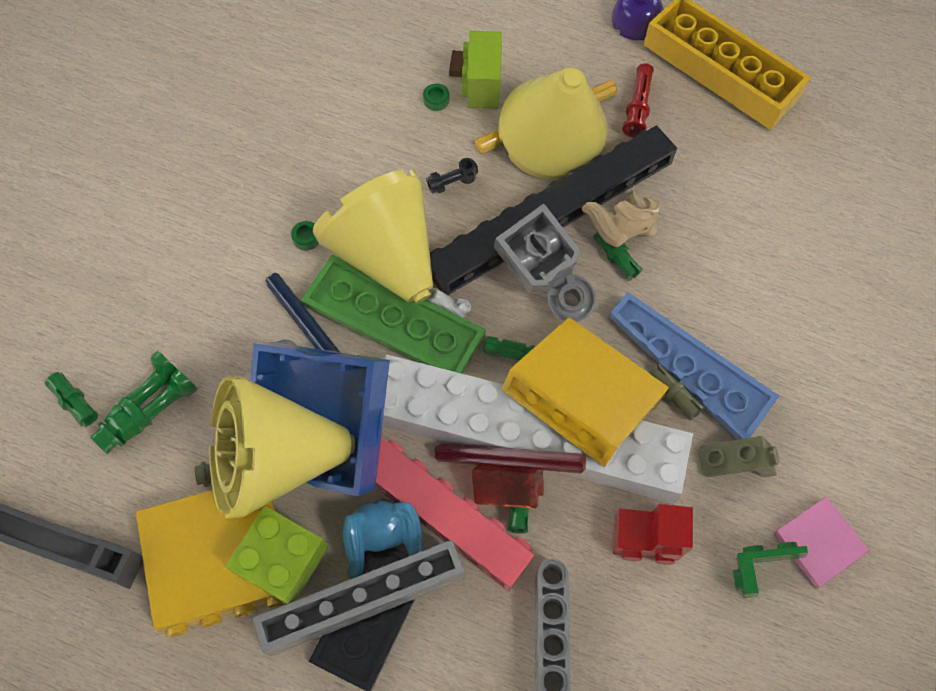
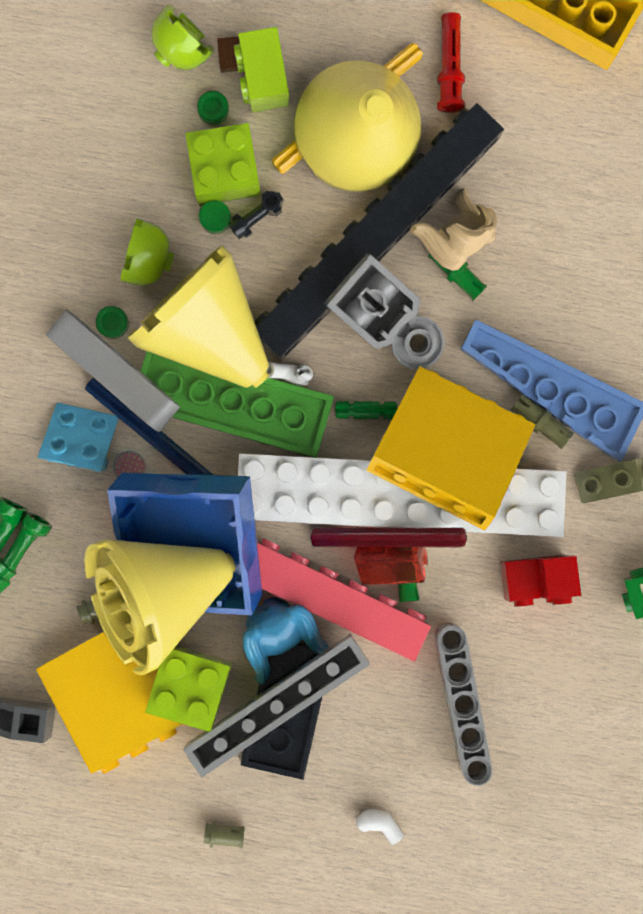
camera: 15 degrees left, 20 degrees up
none -> medium azure hinge [38,403,119,472]
none -> light grey beam [46,310,180,432]
none -> lime cylinder [120,218,175,286]
none -> lime cylinder [151,4,214,70]
none -> lime brick [185,123,261,206]
none -> green tile [199,200,231,234]

